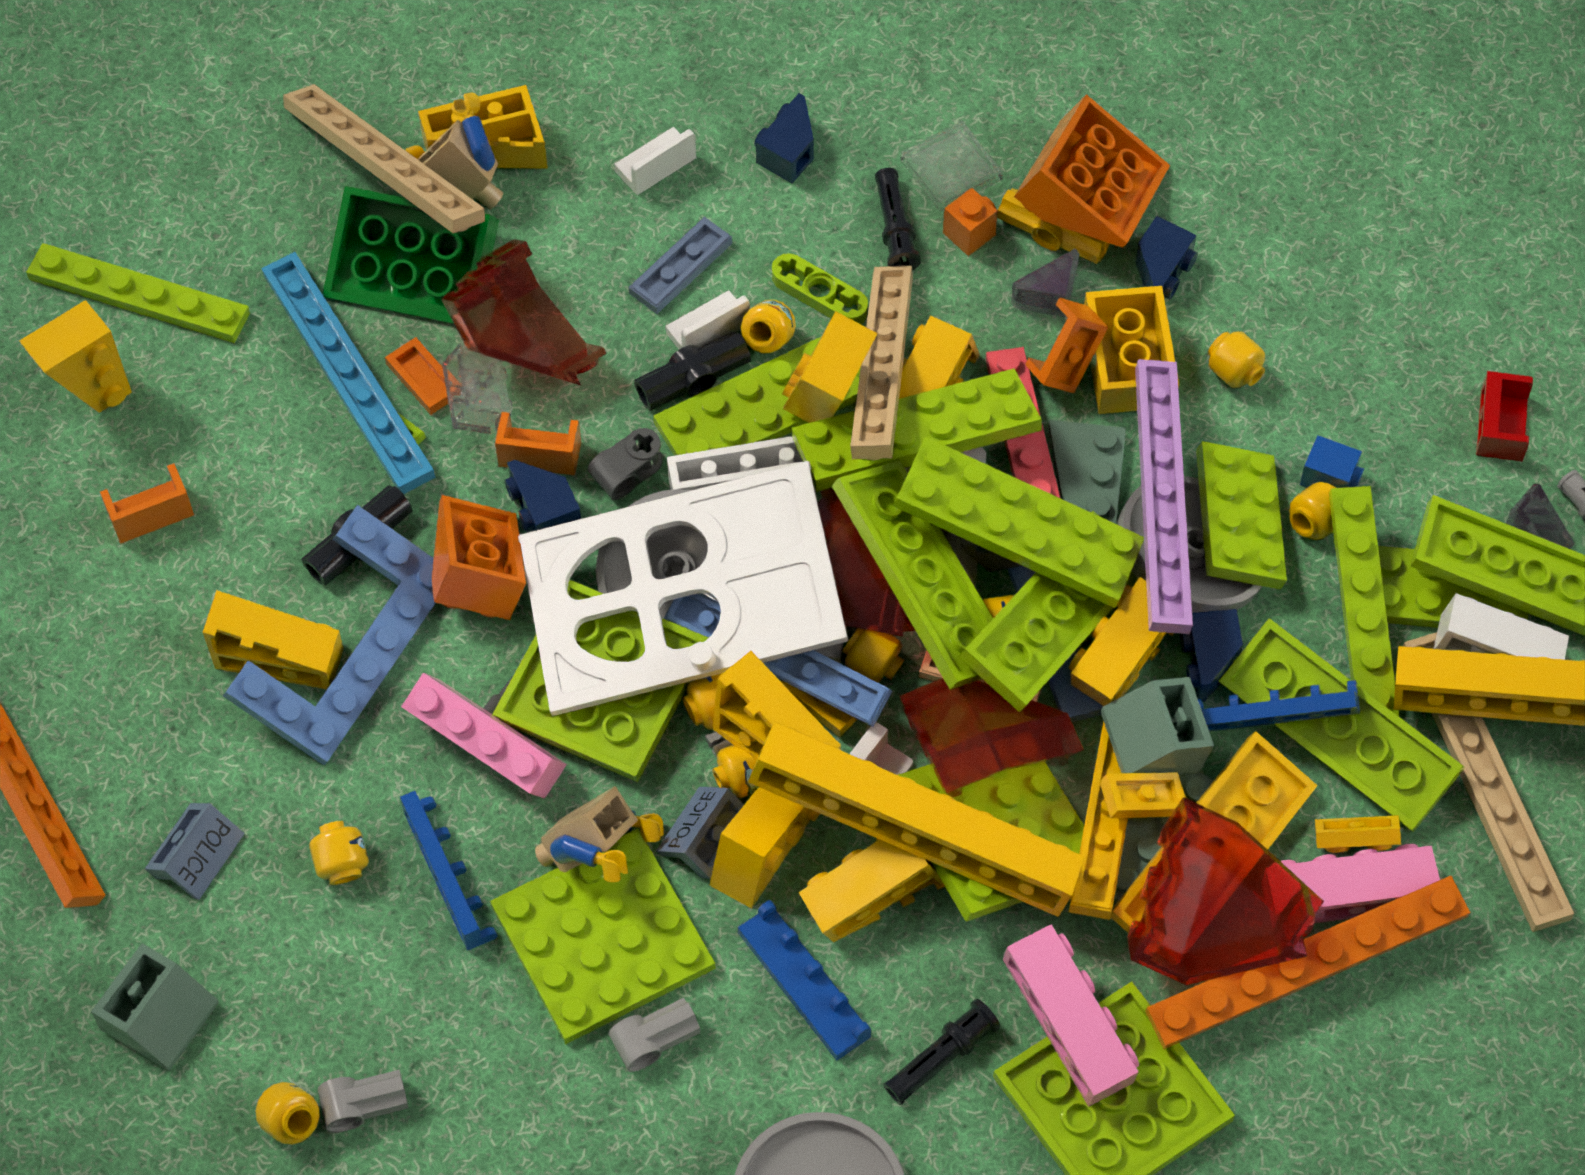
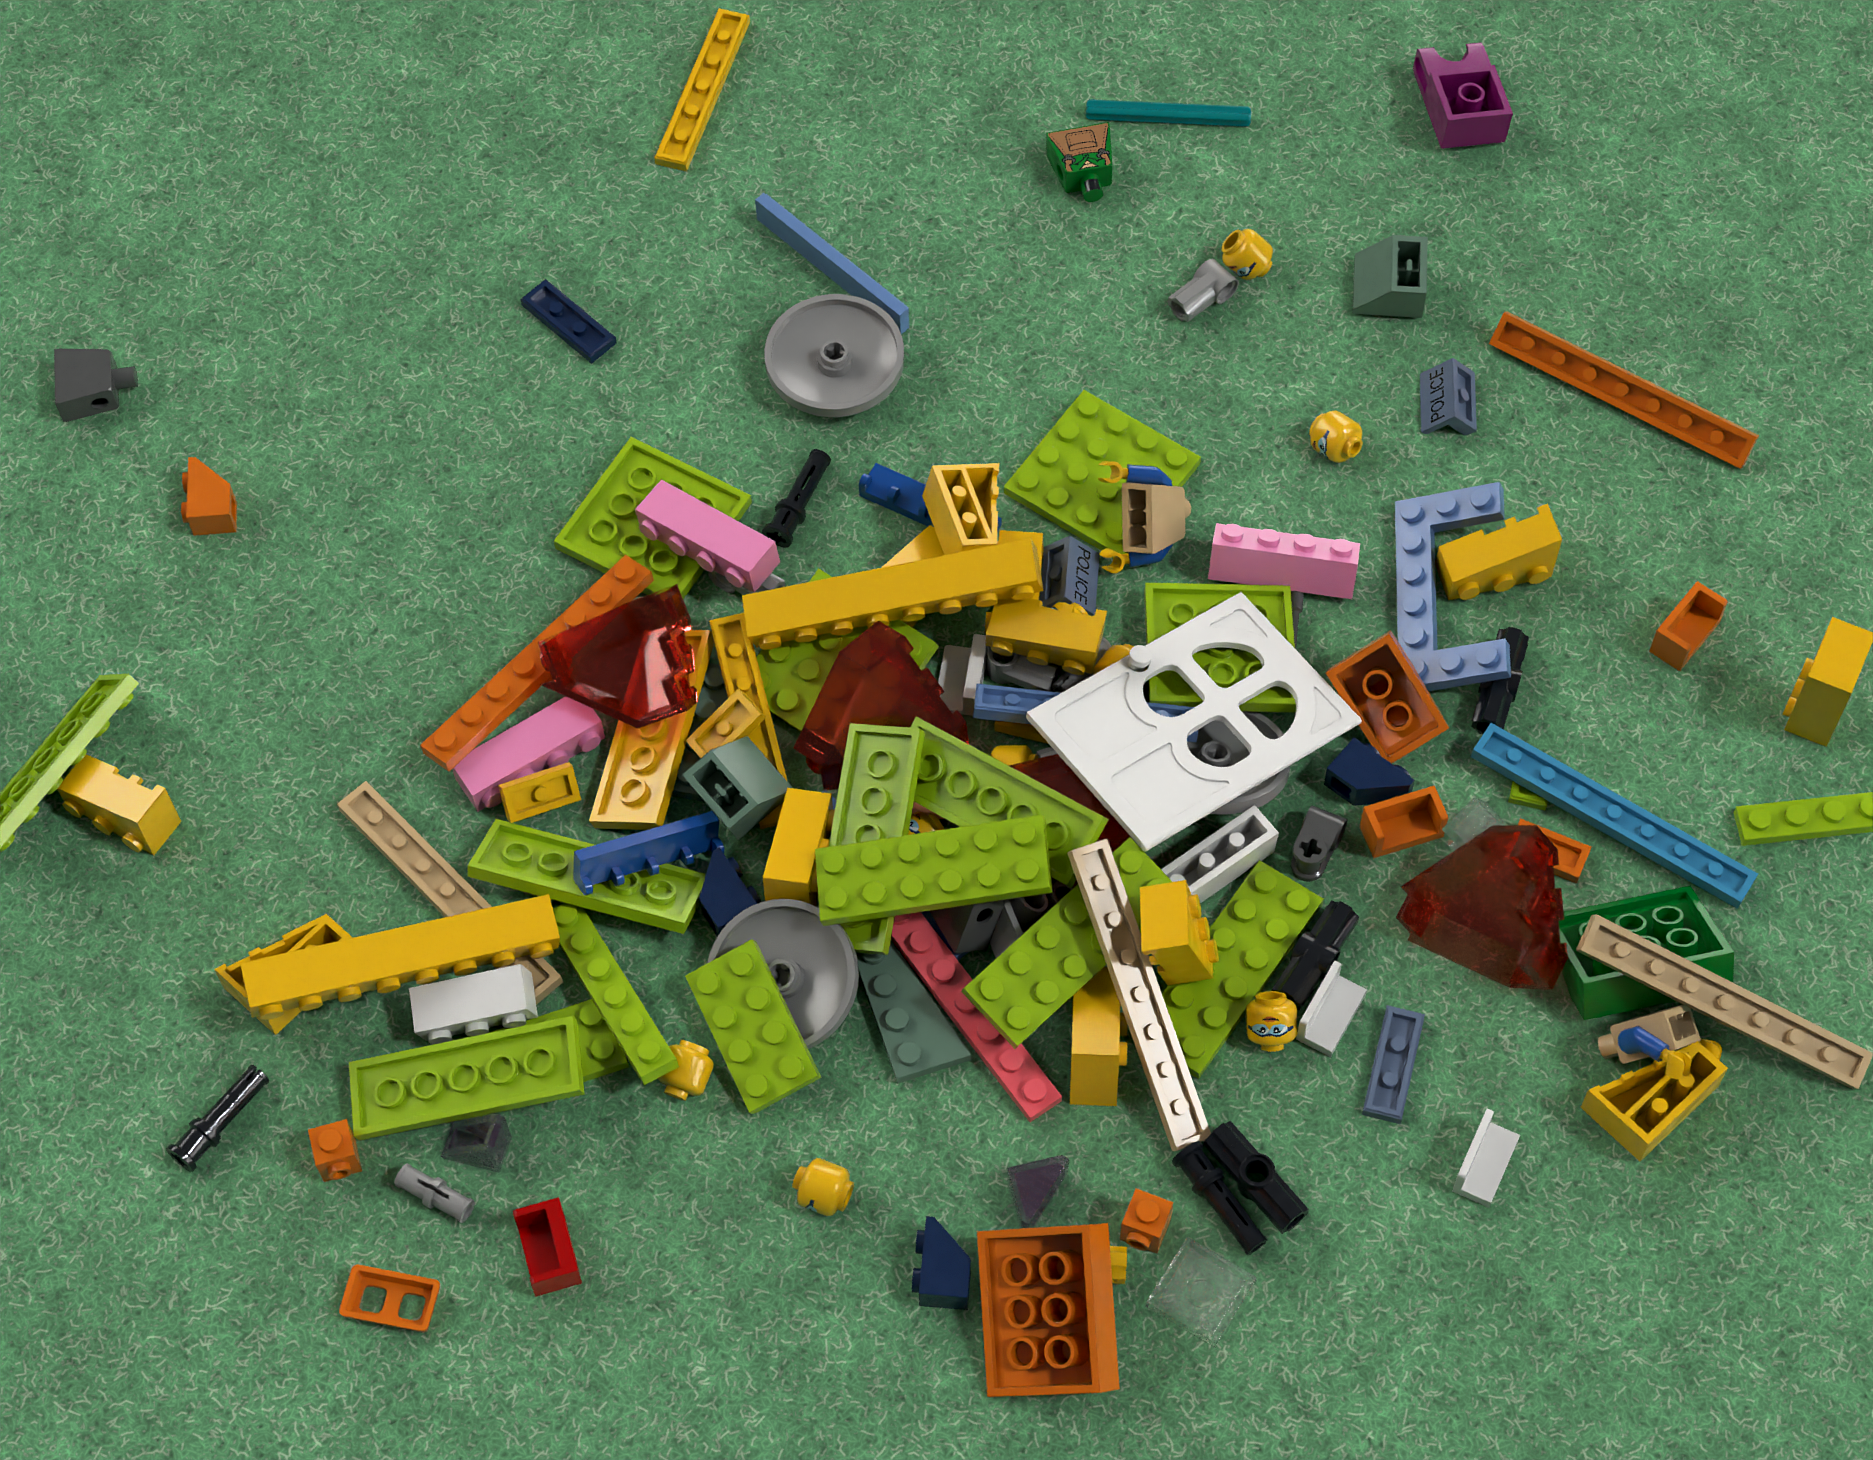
camera: 155 degrees right, 0 degrees up
blue hinge [400,791,497,951] -> none
light grey piece [608,998,700,1072] -> none
dark blue slope [754,93,814,184] -> none
lime beam [772,253,868,324] -> none
orange panel [1025,298,1108,393] -> none
yellow brick [1084,286,1179,414] -> none
lavender plate [1135,359,1193,634] -> none
blue brick [1300,435,1364,488] -> none
none -> yellow wedge [922,463,999,555]
none -> black piece [1204,1121,1309,1234]

